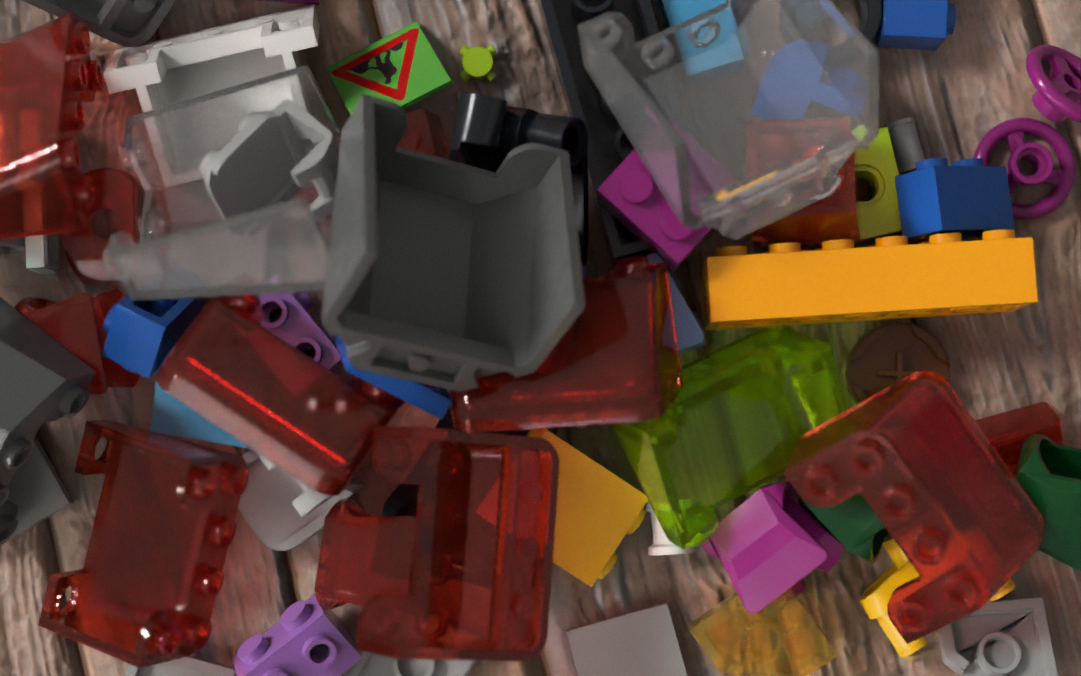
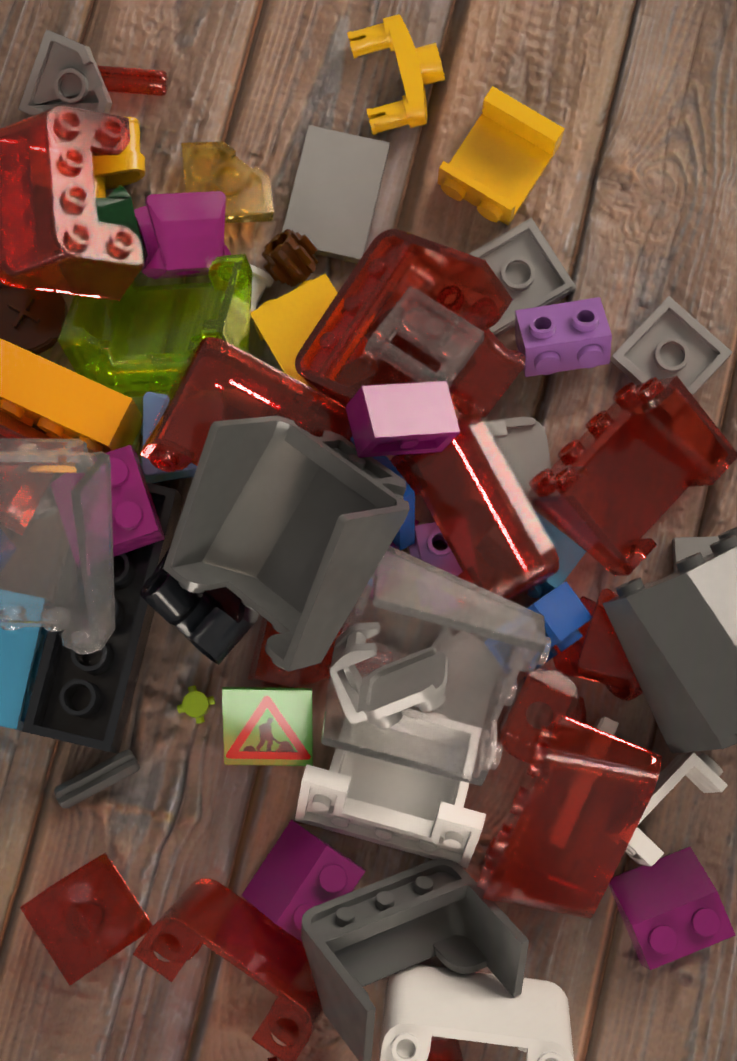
camera: 155 degrees left, 5 degrees down
none -> reddish brown gear [262,229,319,287]
none -> panel [346,381,460,458]
none -> clear plate [364,286,485,388]

